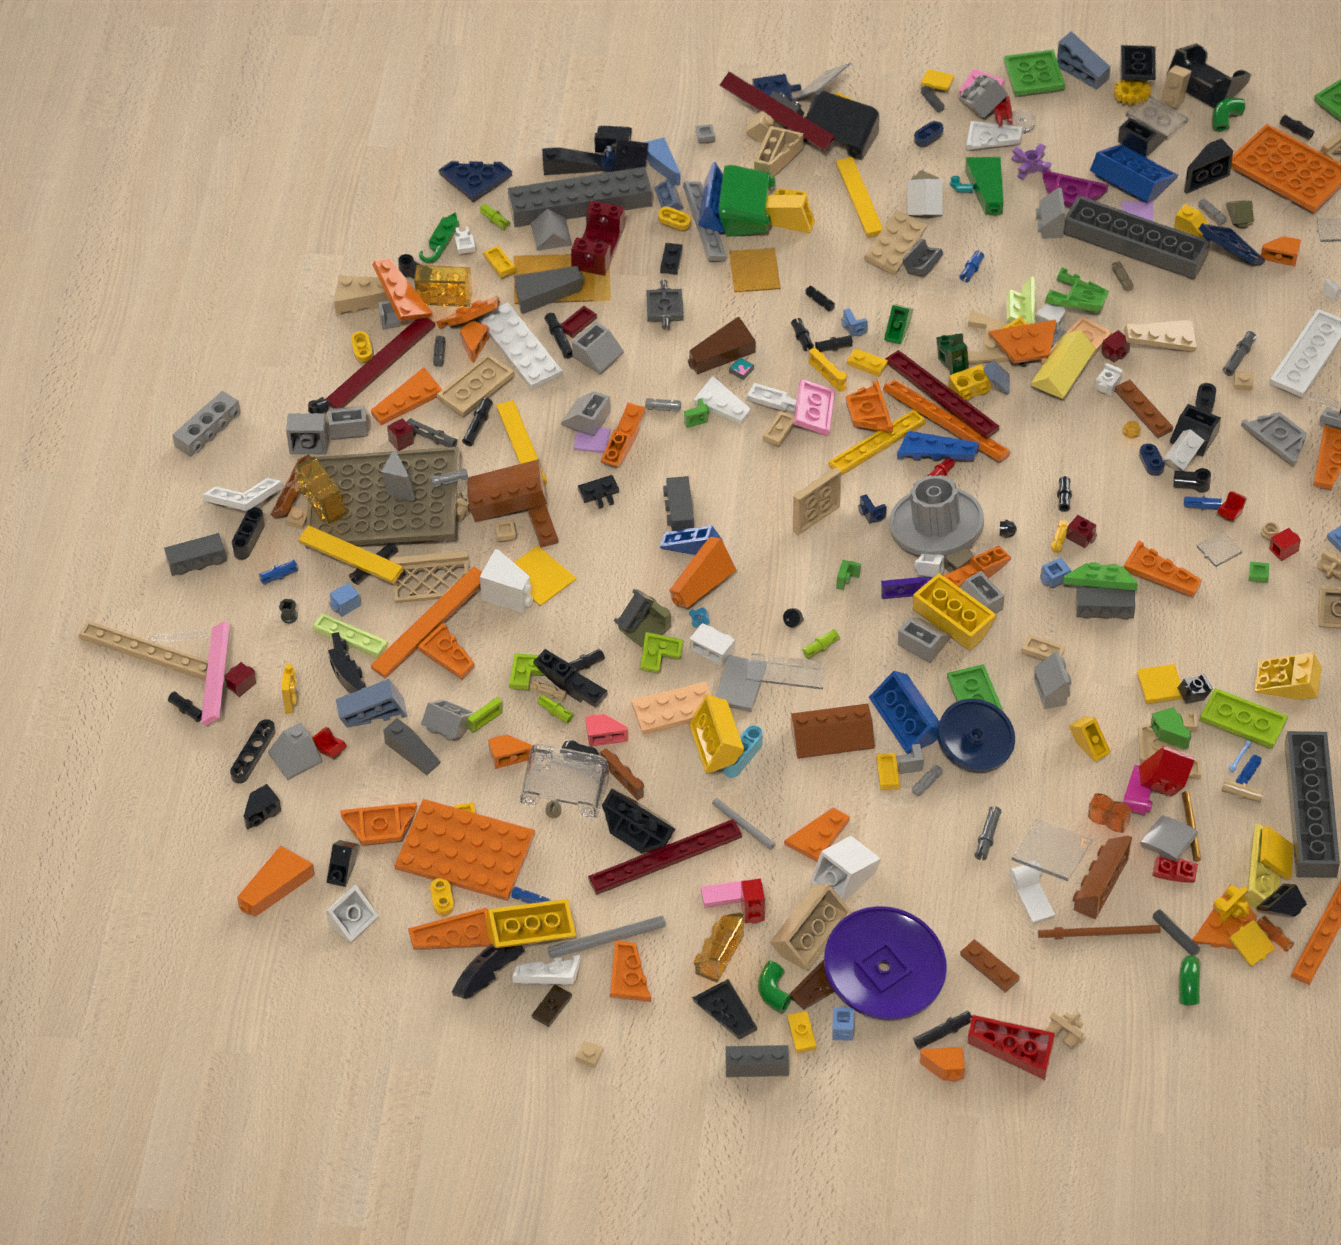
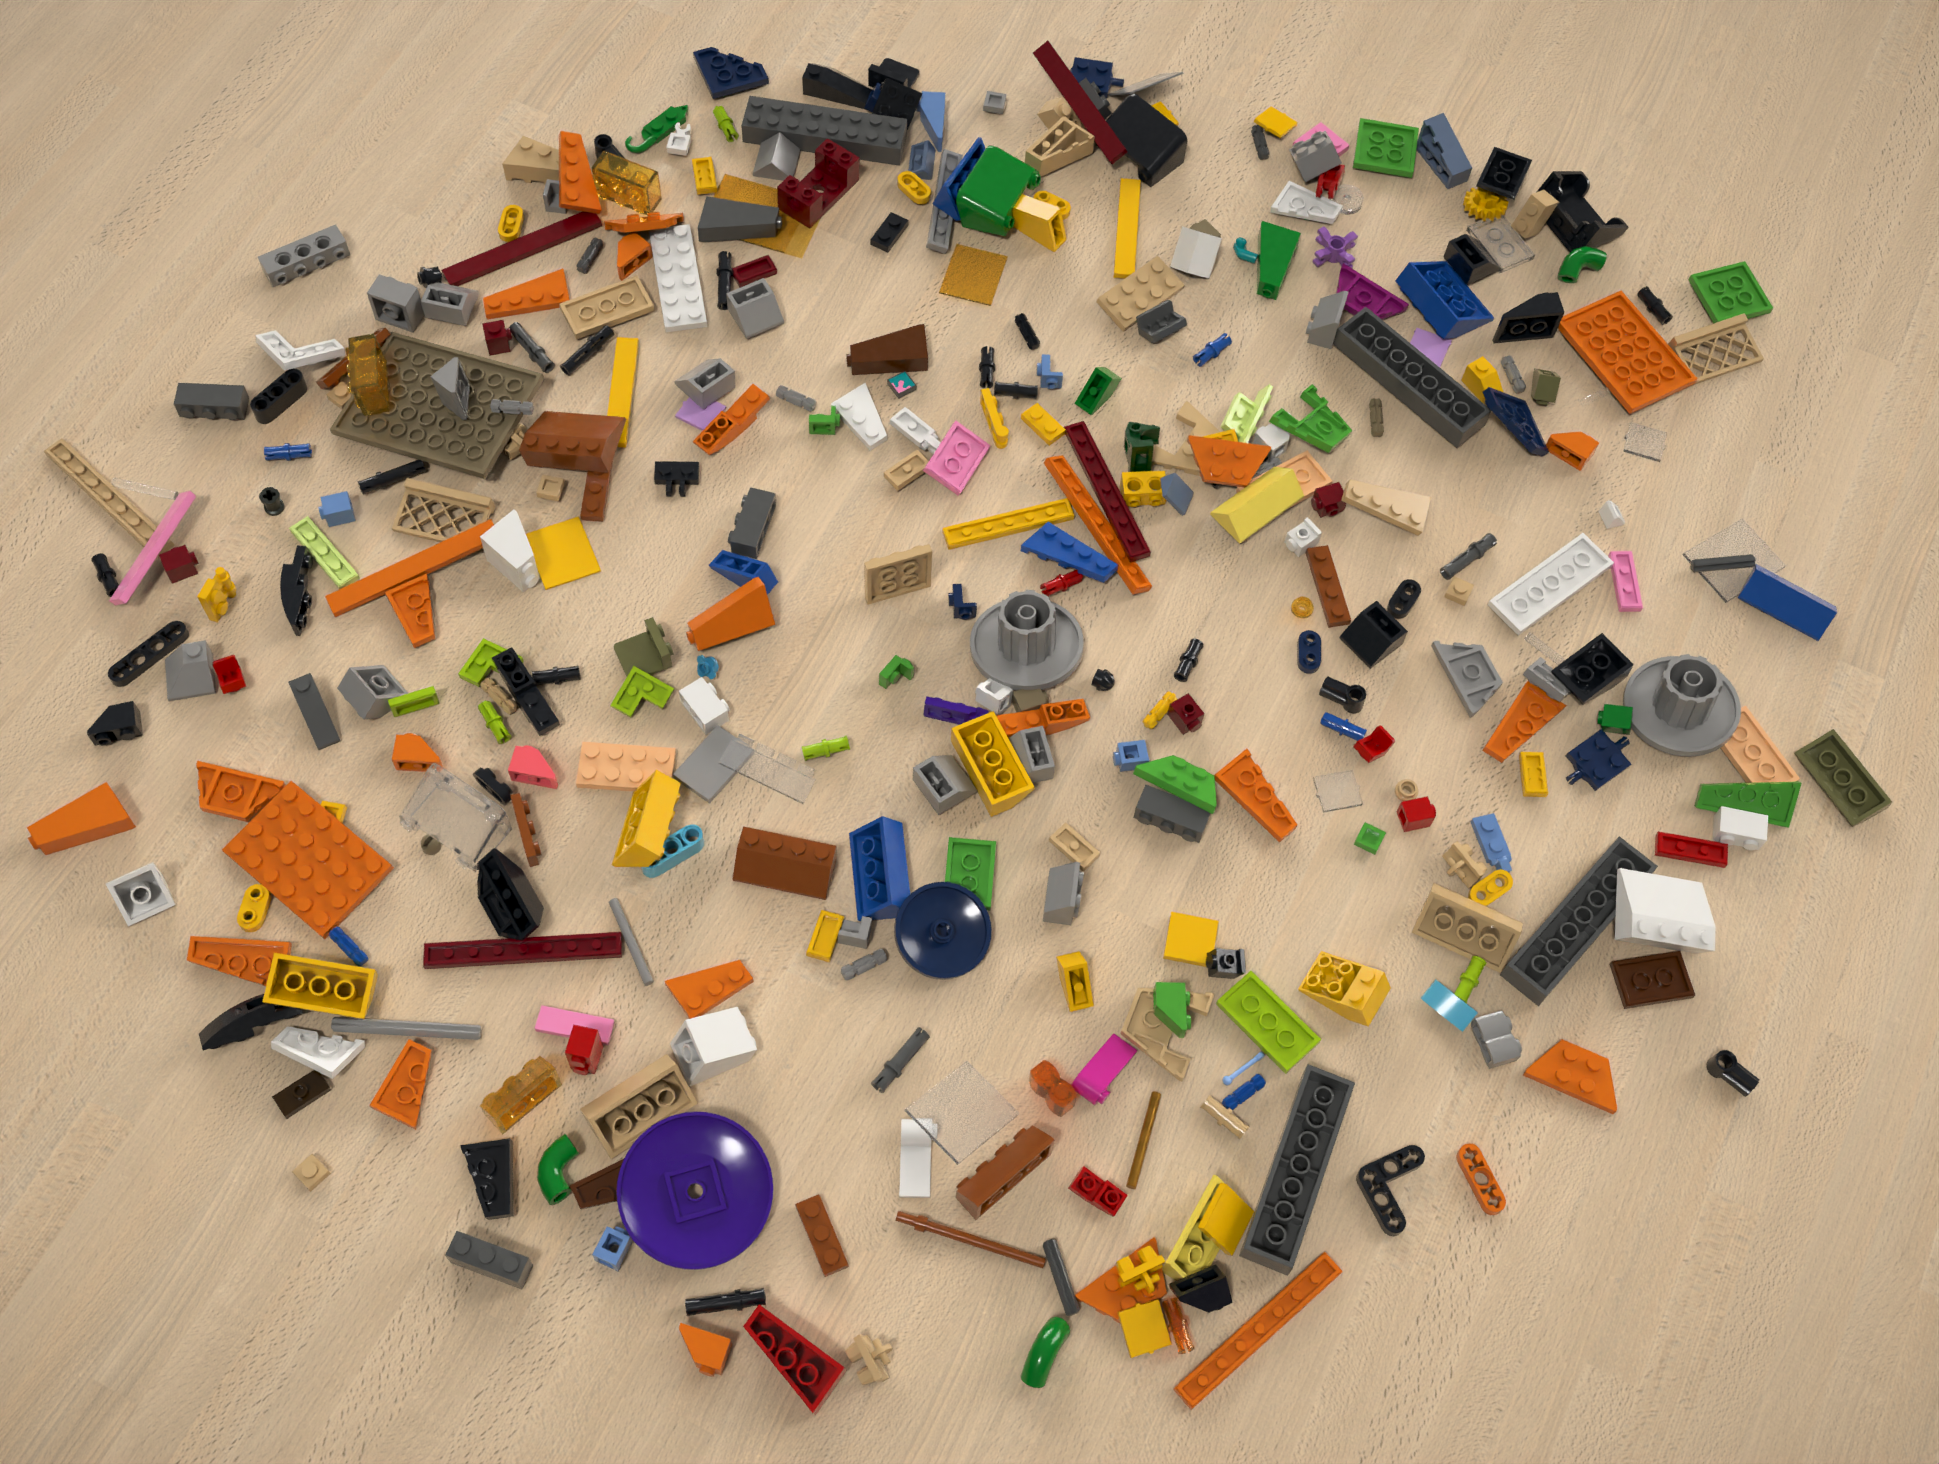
camera: 15 degrees right, 10 degrees up
yellow tile [298,525,404,584] -> none
black slope [326,840,359,887] -> none
sand blue wedge [336,679,408,728] -> none
dark grey hinge [613,589,654,633] -> none
dark grey plate [646,279,683,330] -> none
black tile [783,608,804,627] -> none
yellow plate [787,1011,816,1053] -> none
orange wing [846,380,893,433] -> none
dark blue plate [914,121,944,146] -> none
red slope [1138,746,1195,797] -> none
light grey slope [1140,815,1198,861] -> none
white brick [1162,429,1205,471] -> none

